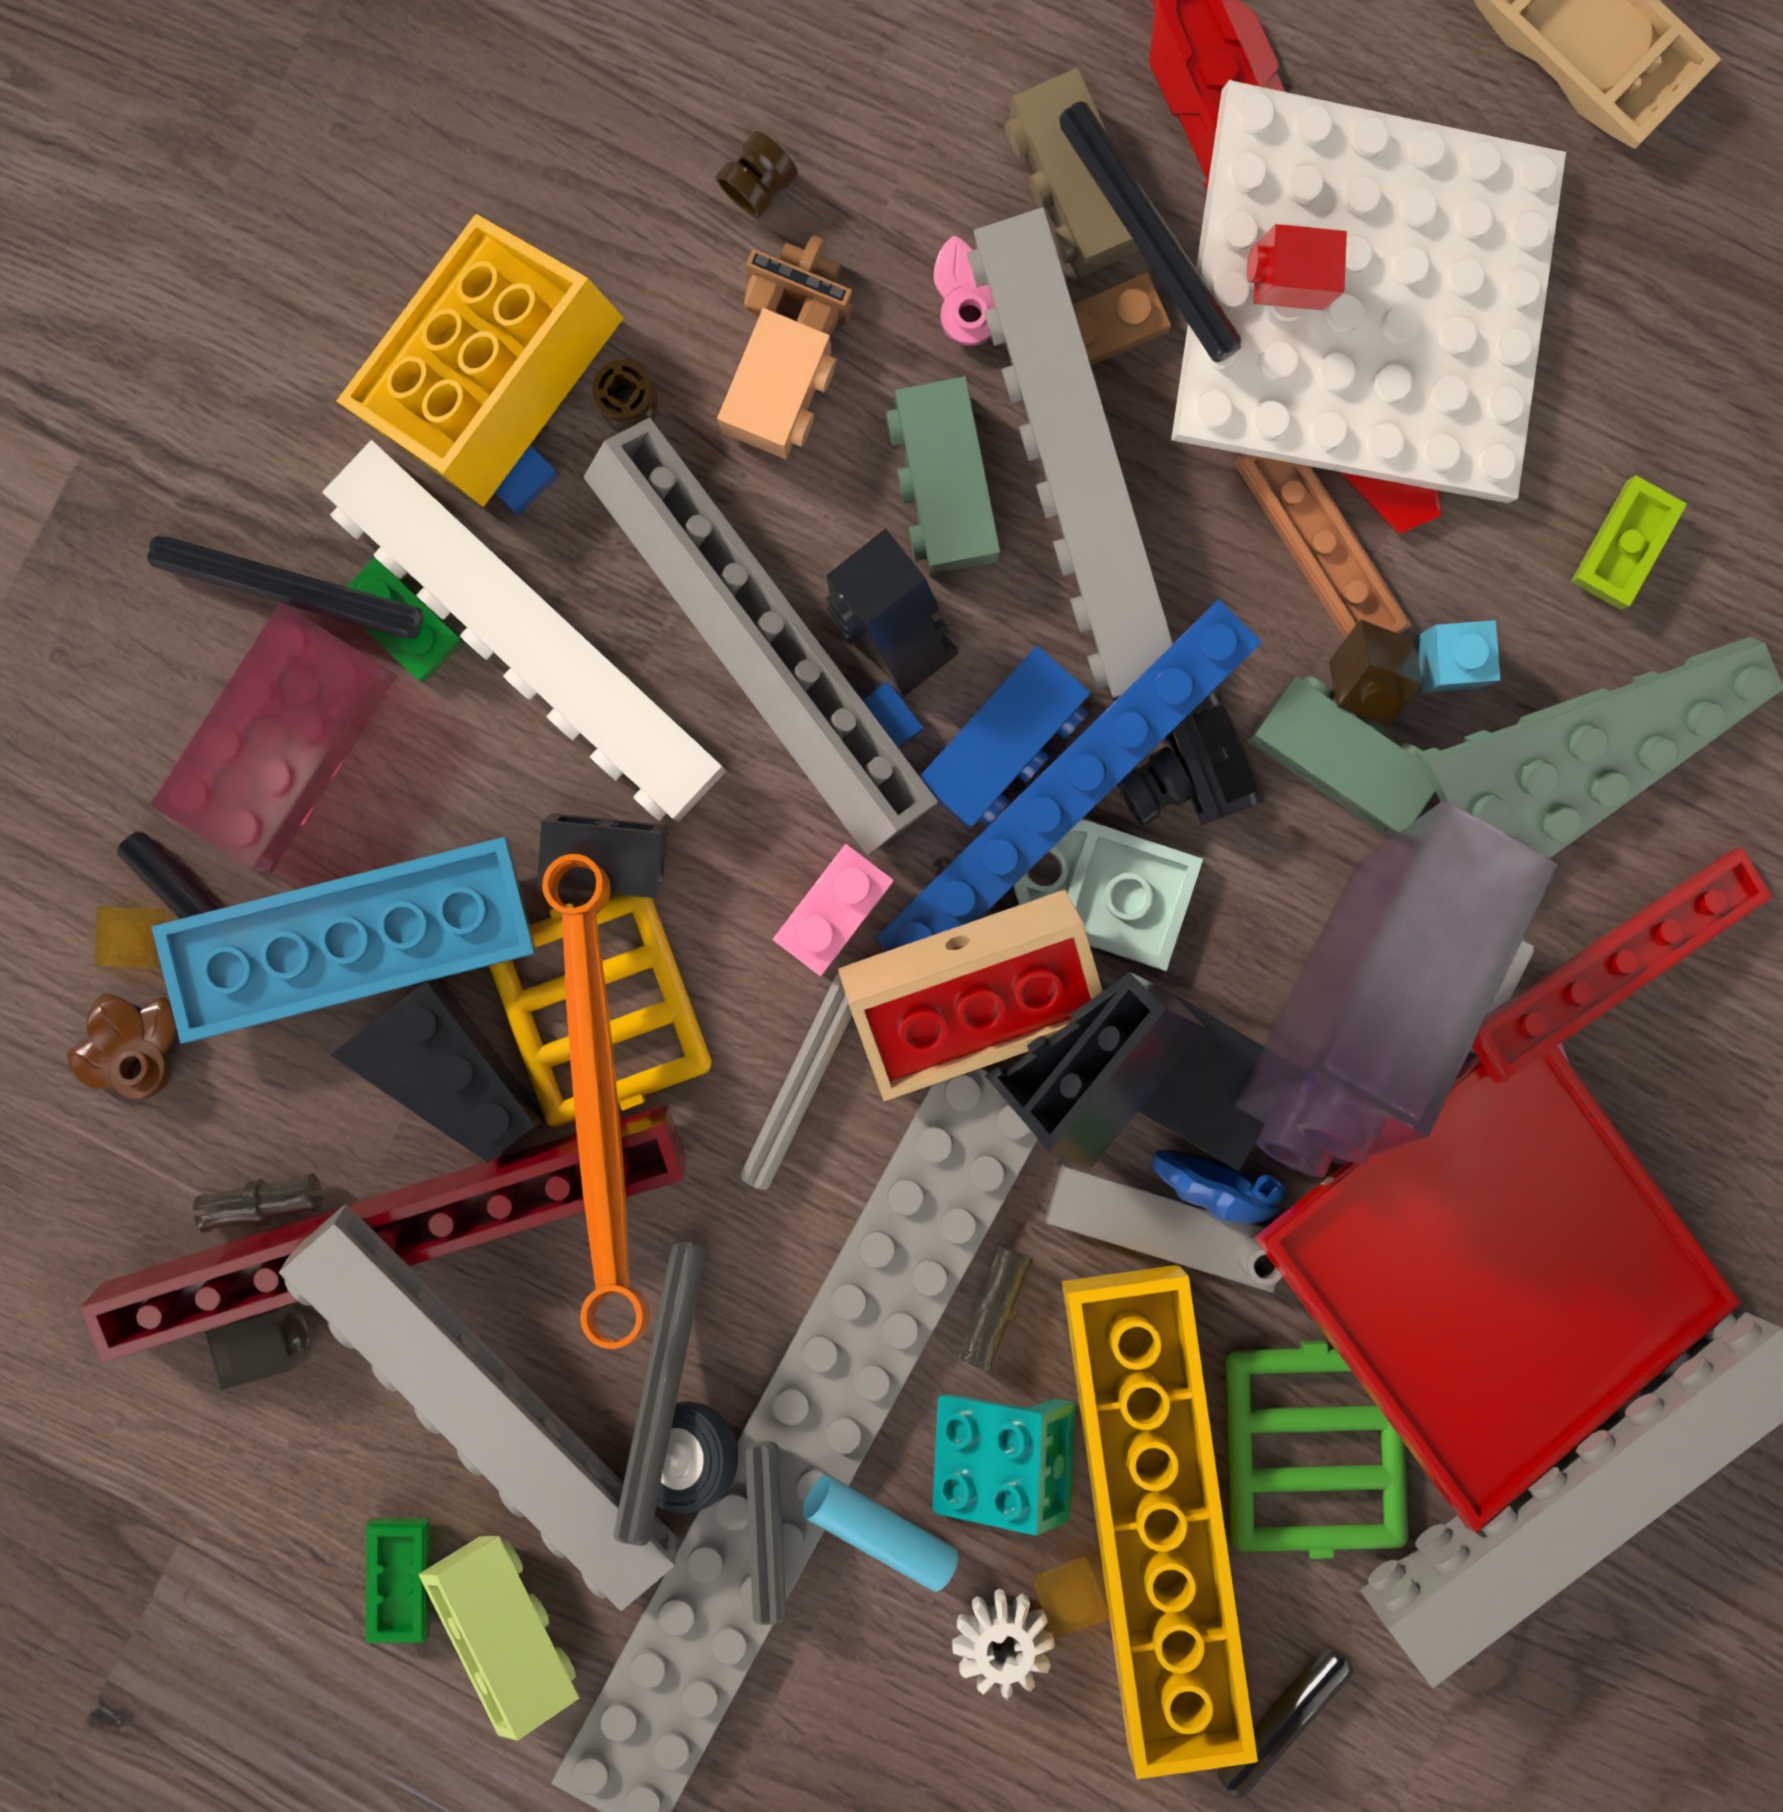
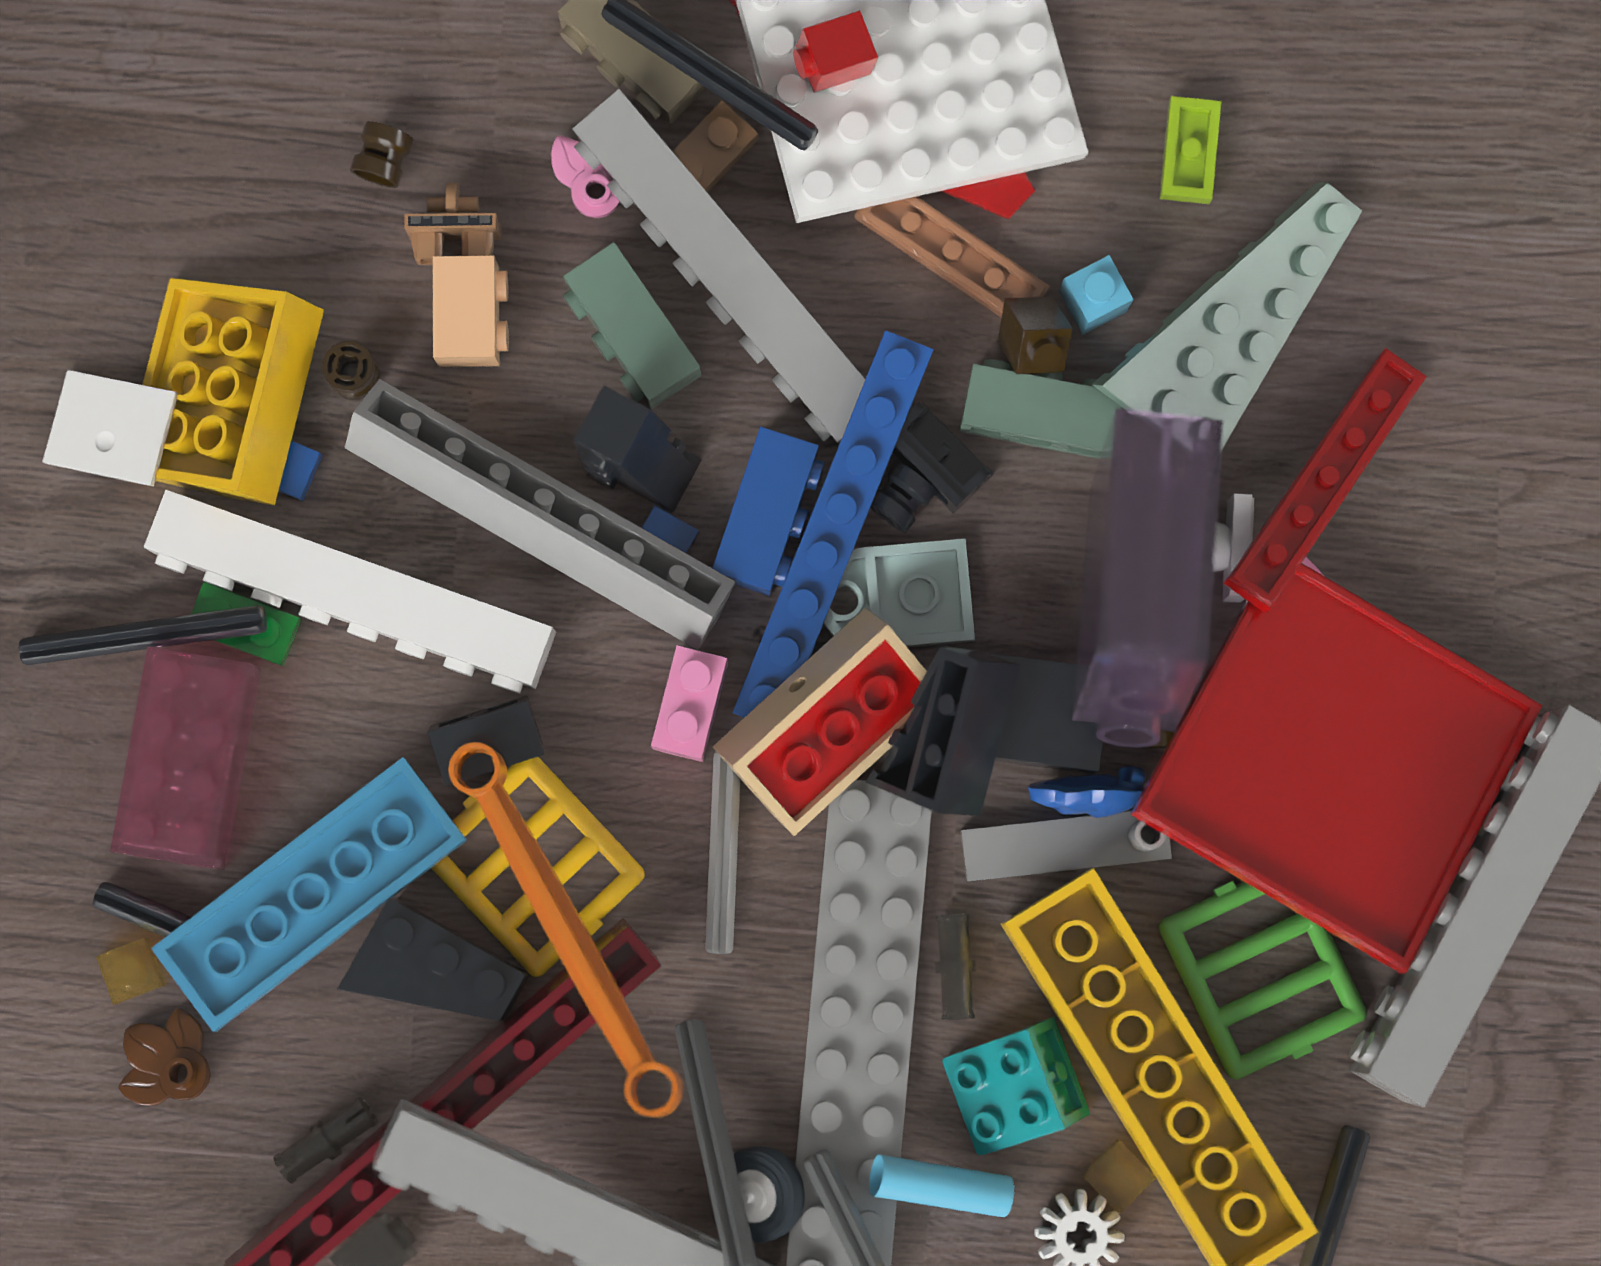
camera: 20 degrees left, 5 degrees down
none -> white piece [43,370,178,487]

